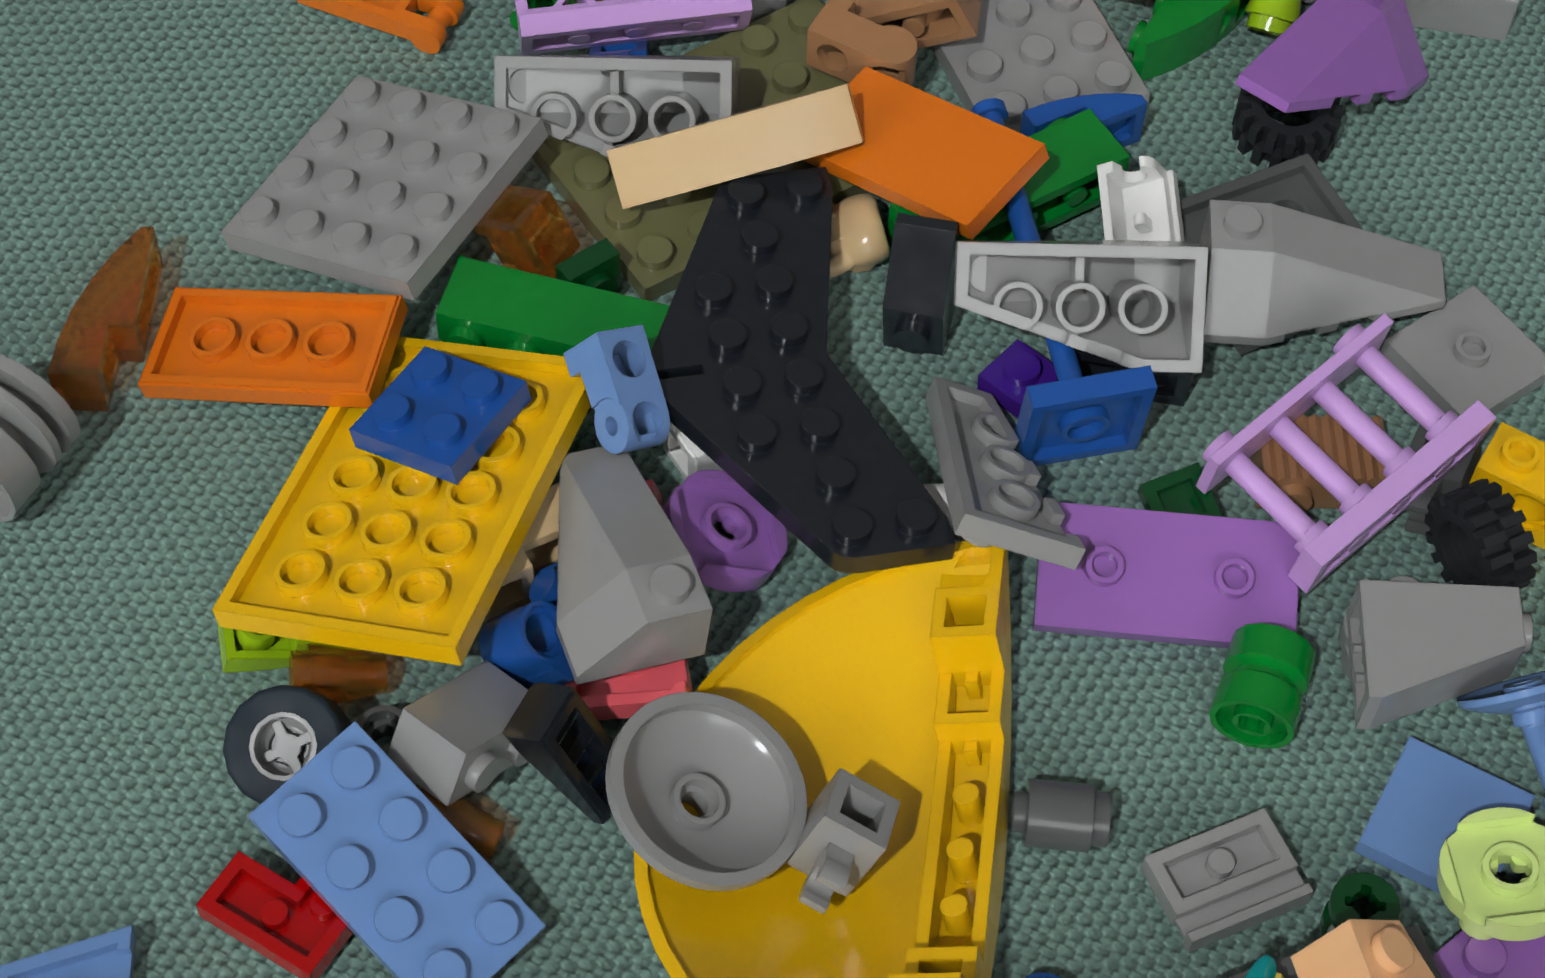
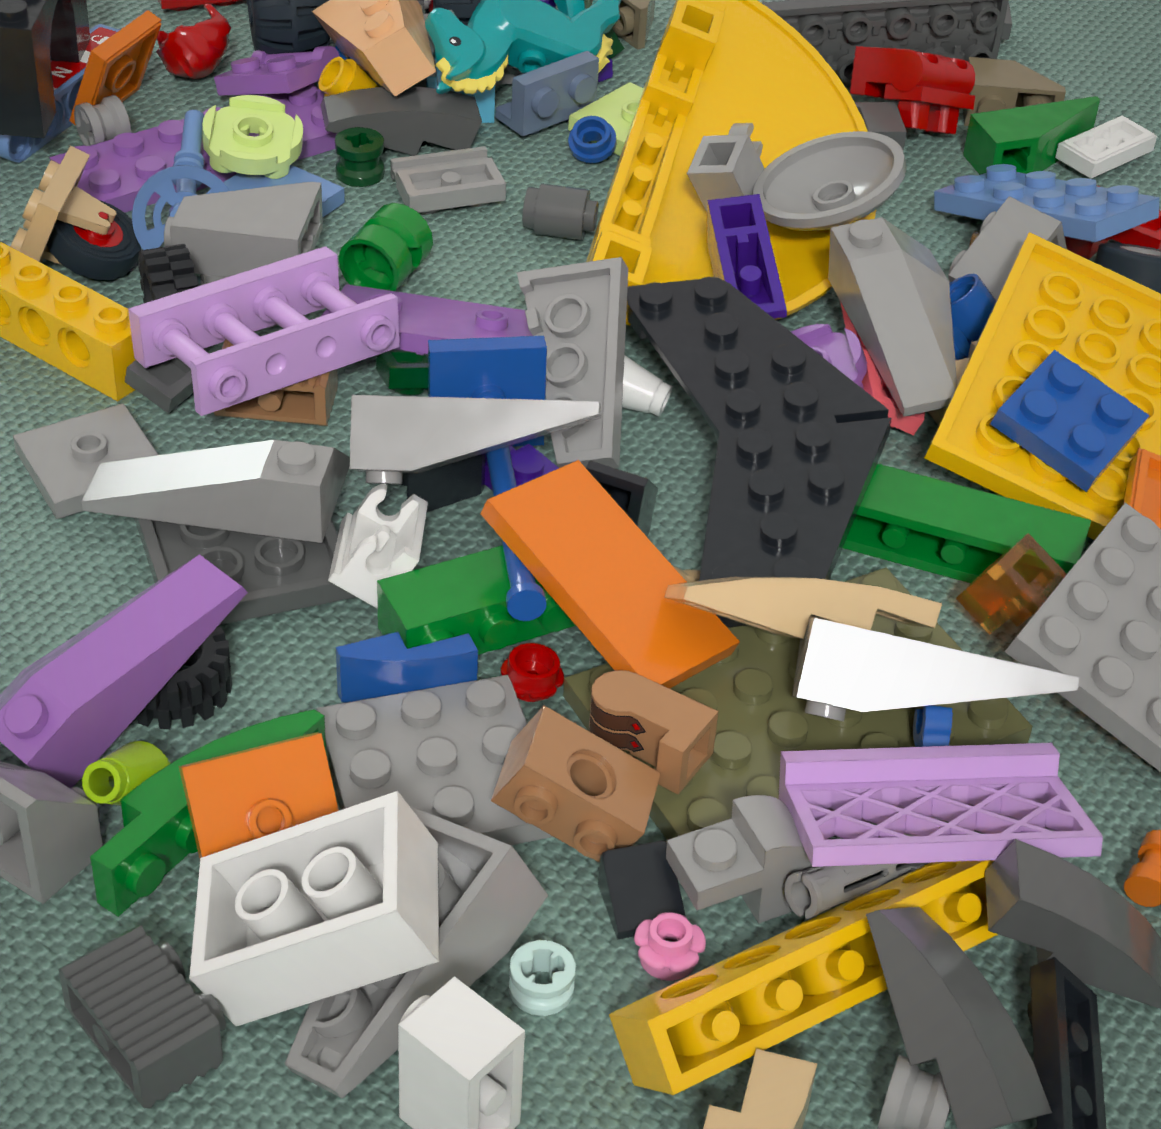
camera: 175 degrees left, 15 degrees down
black slope [503,682,613,824] -> none
dark green plate [555,238,621,293] -> none
medium blue leg [563,325,670,454] -> none
none -> dark purple slope [707,194,787,319]

